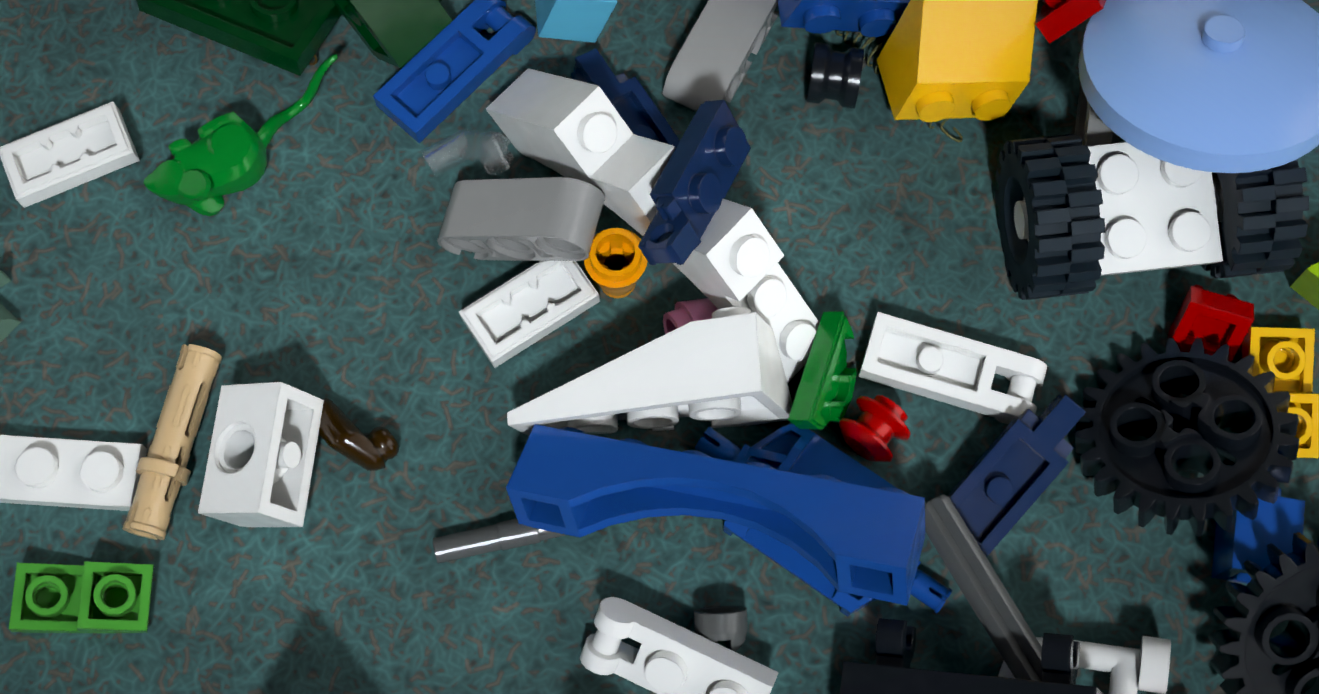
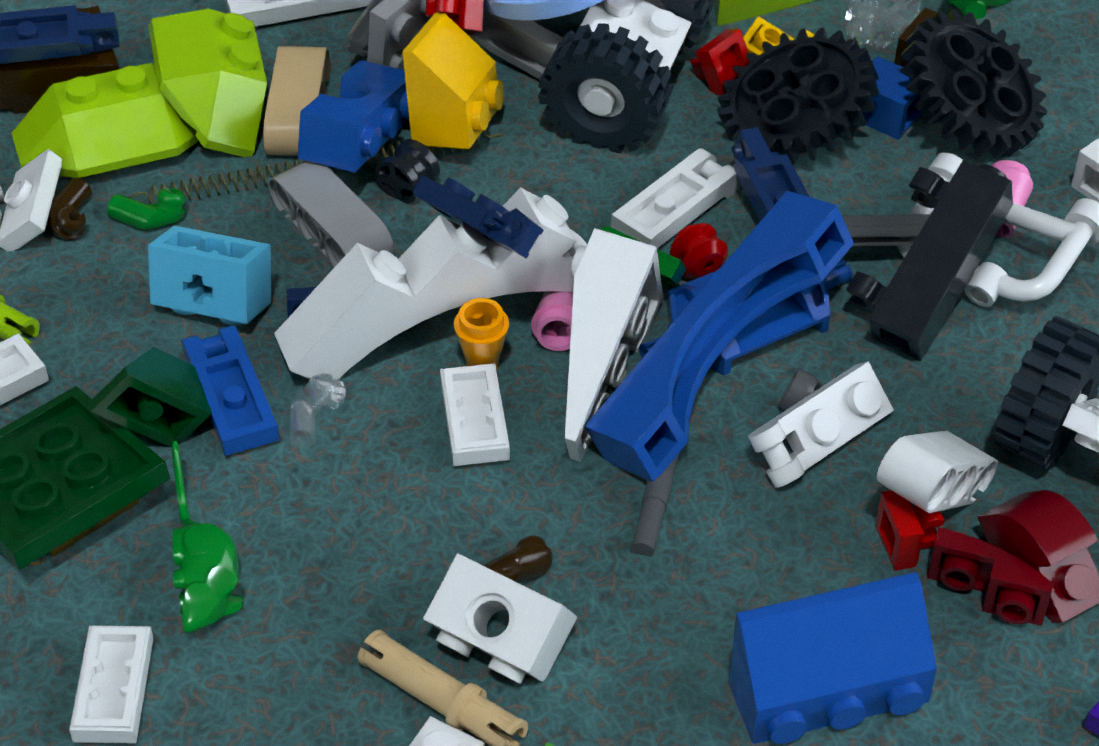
camera: 65 degrees left, 25 degrees down
light grey beam [437,177,605,261] -> none

